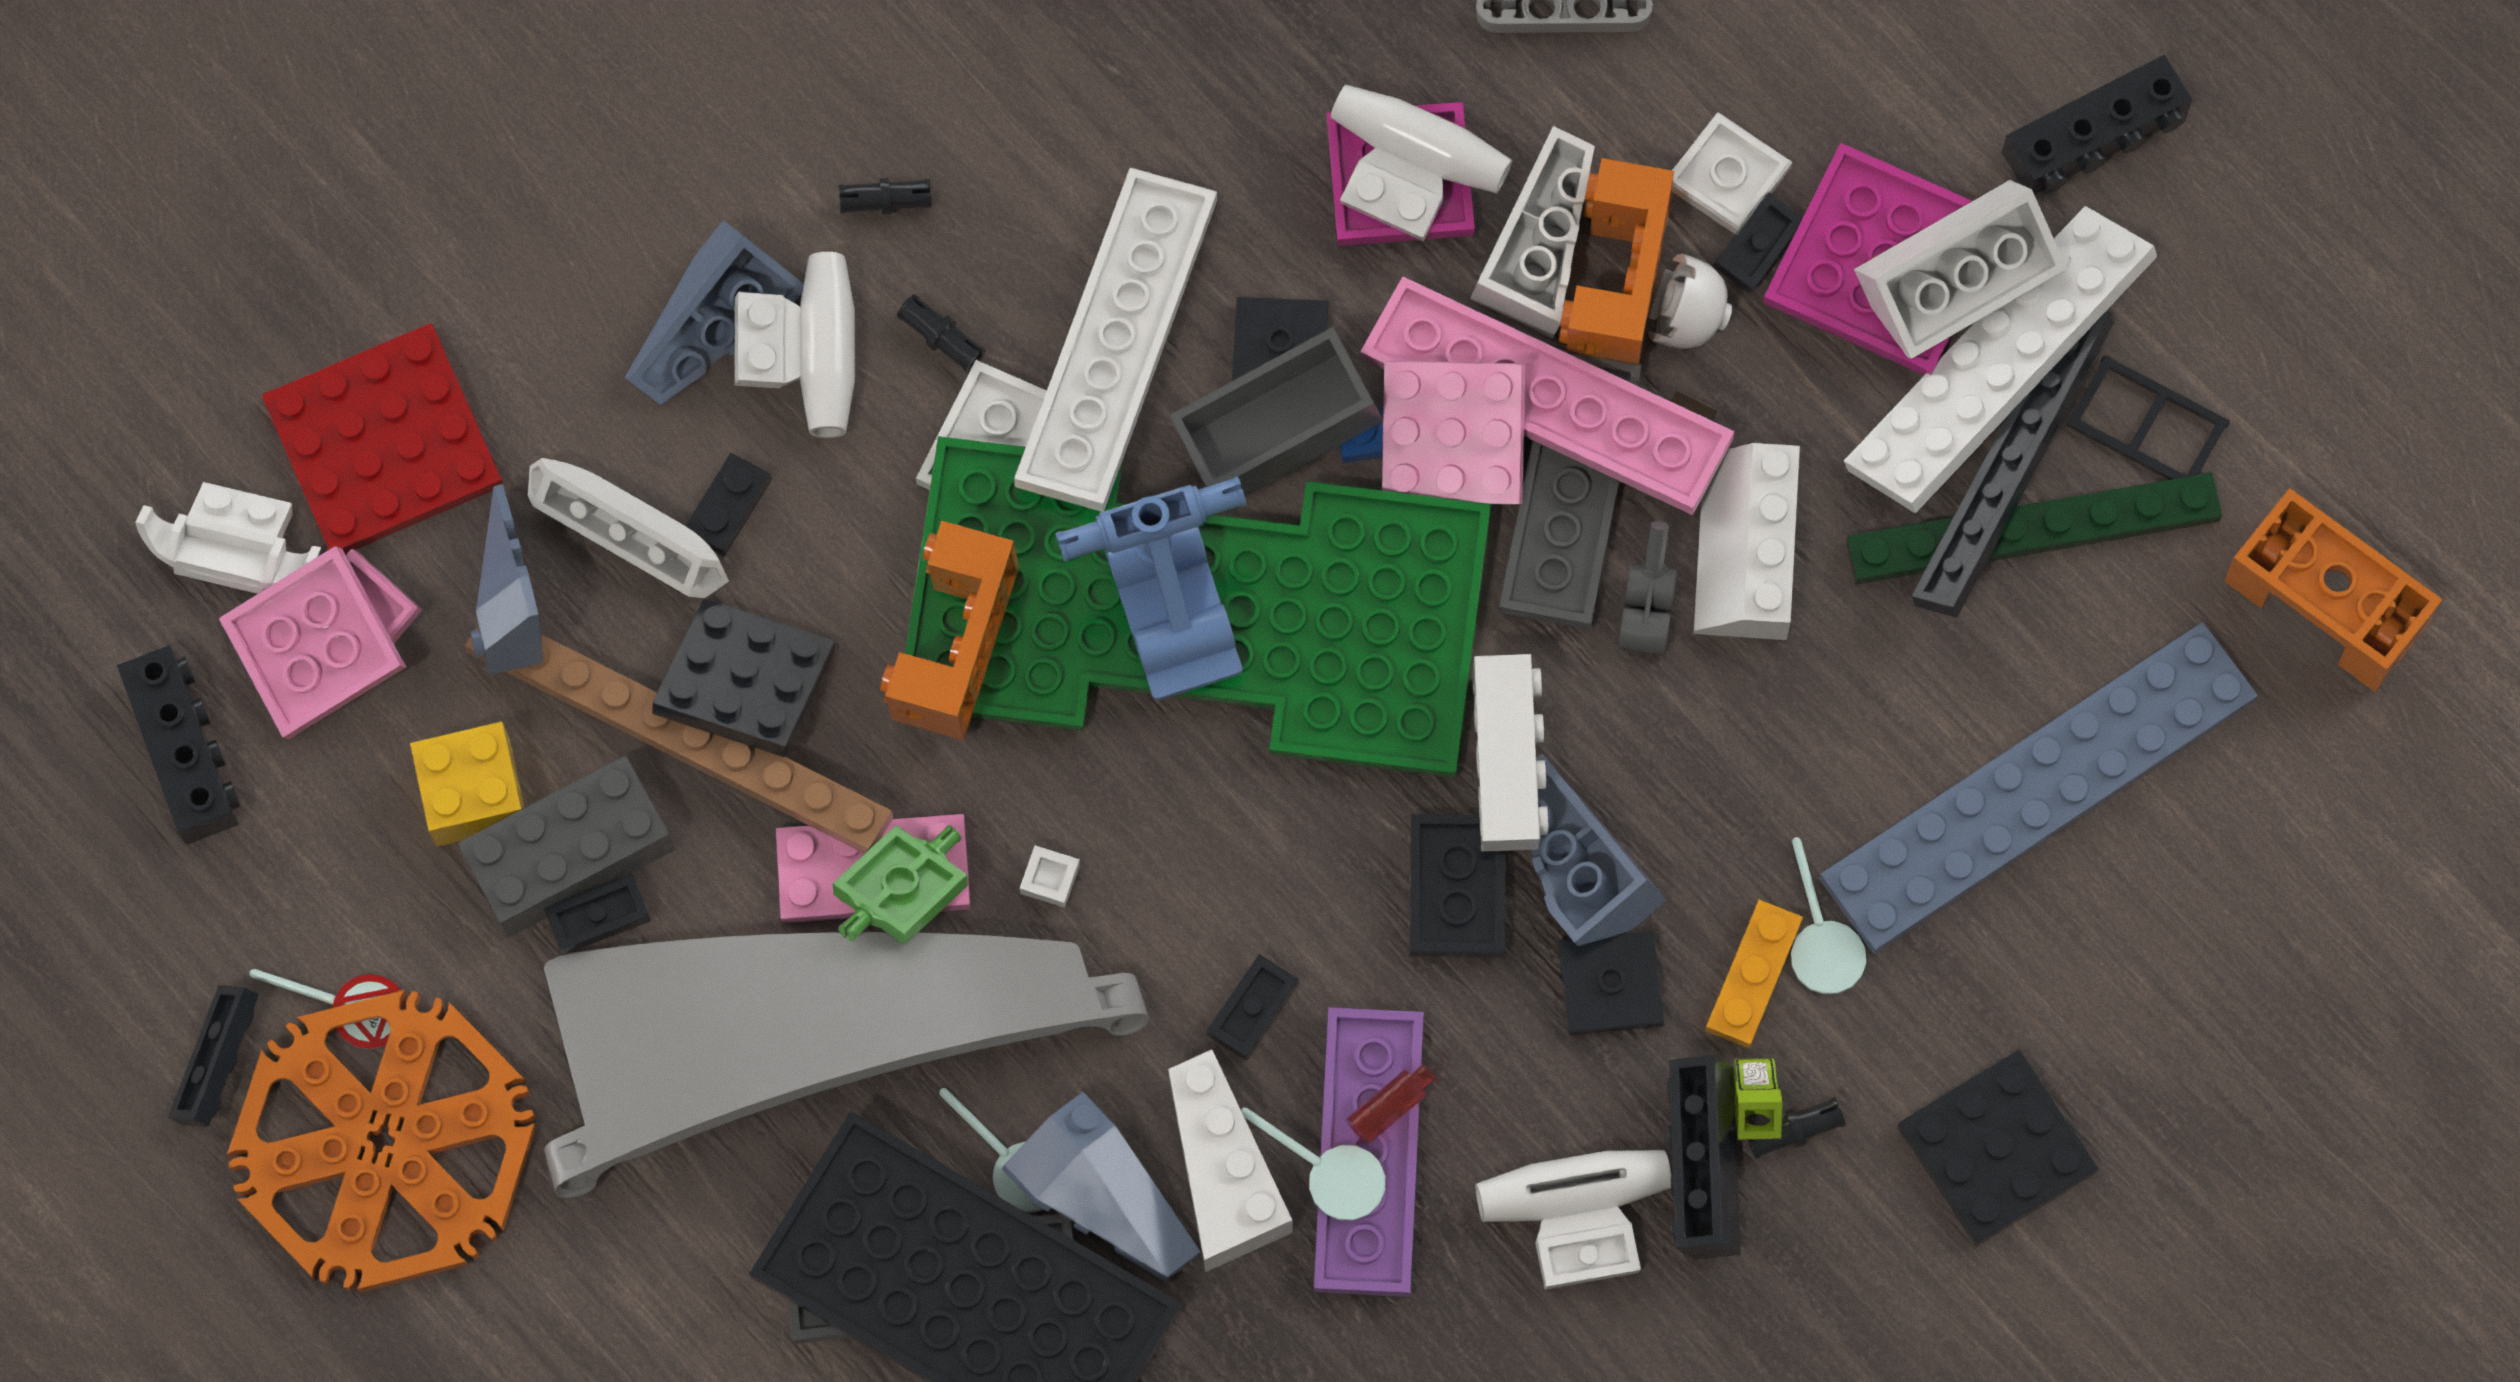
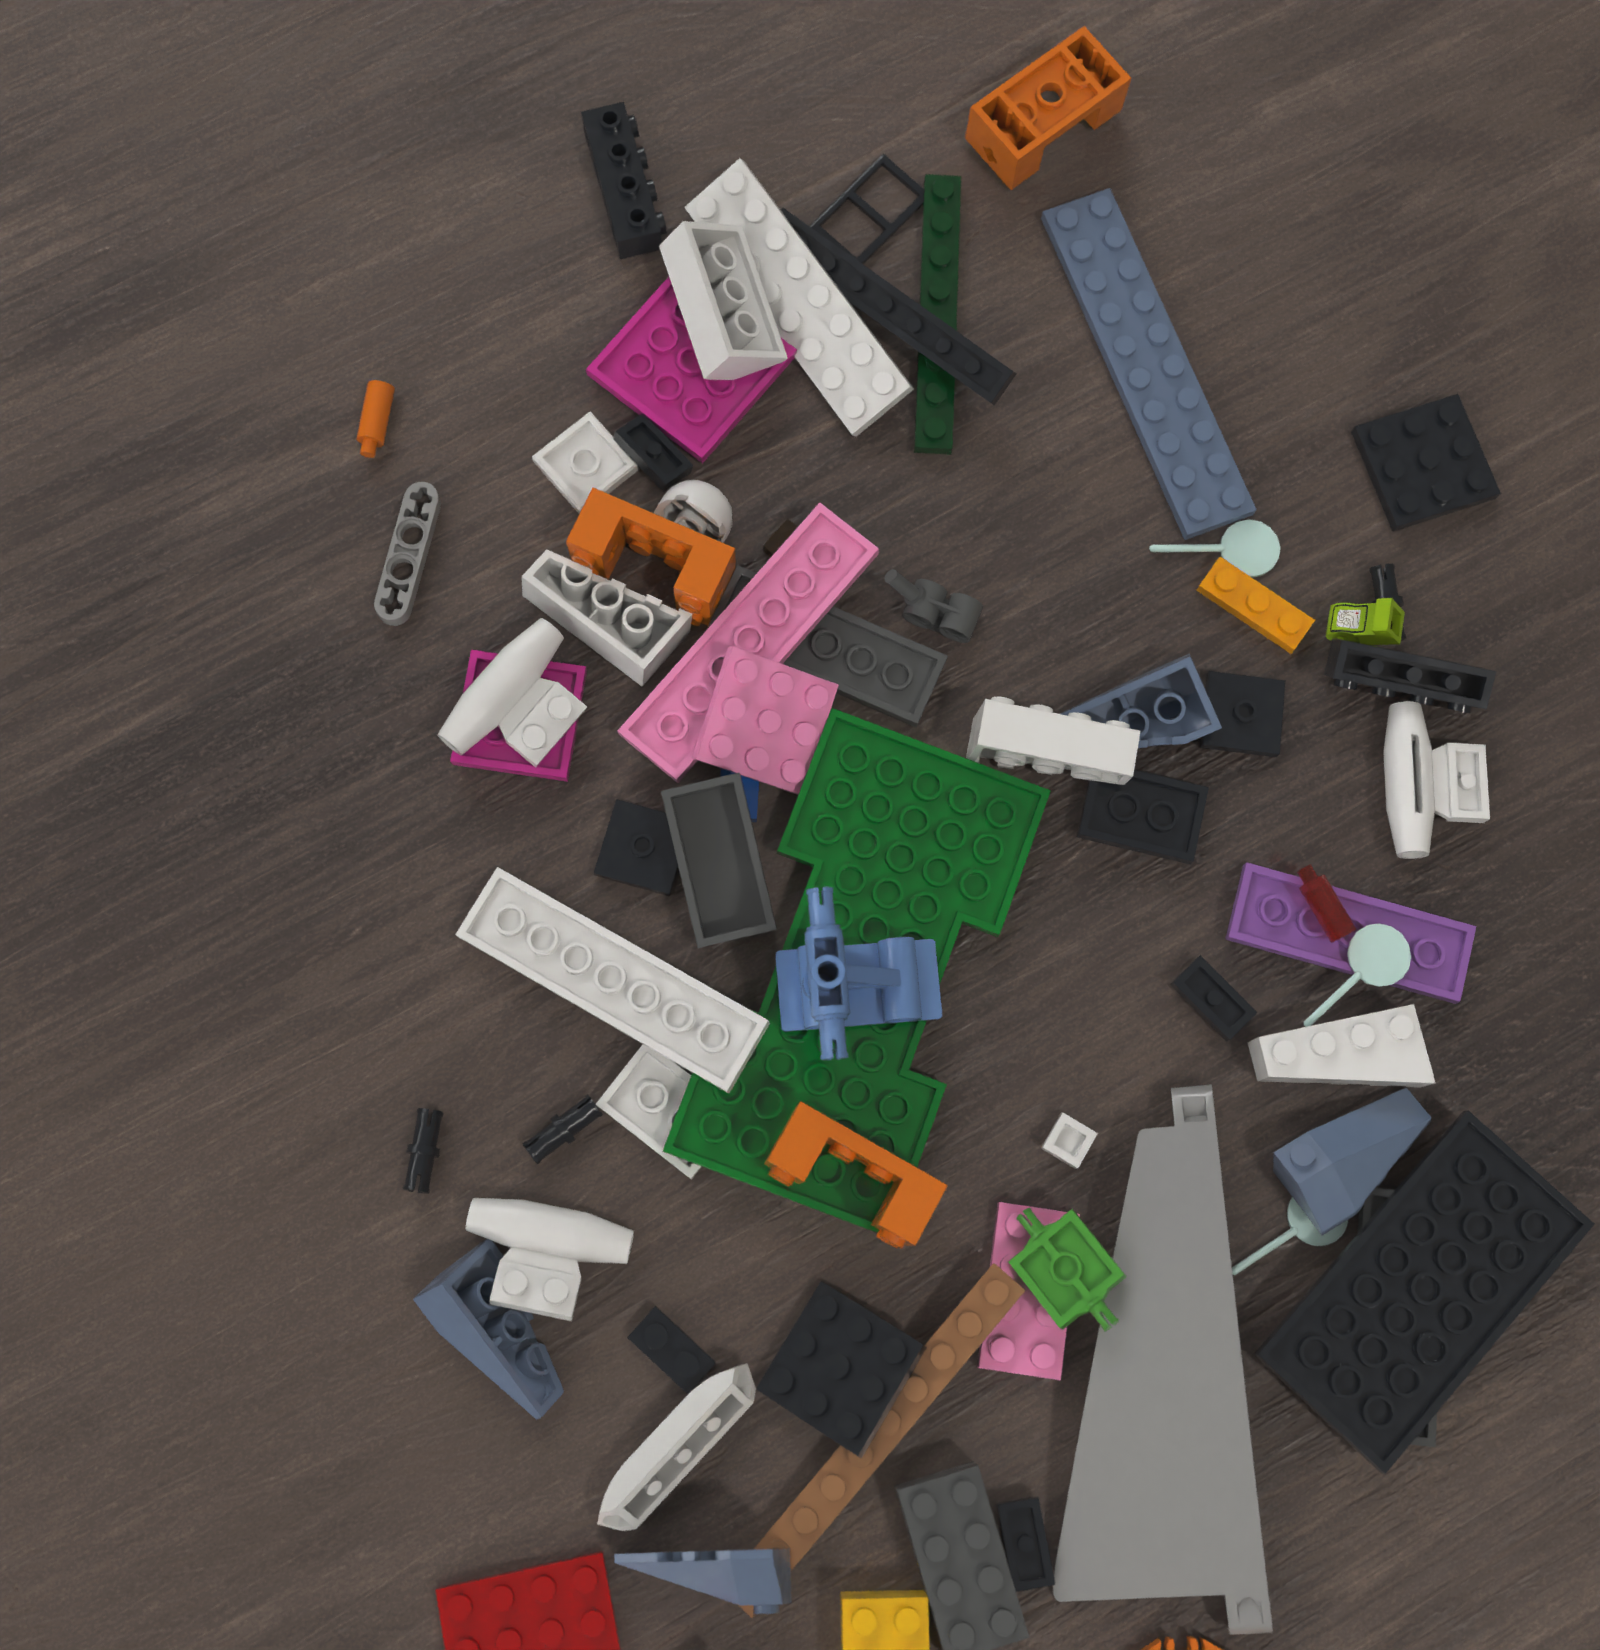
camera: 85 degrees left, 5 degrees up
white slope [1693,443,1800,640] -> none

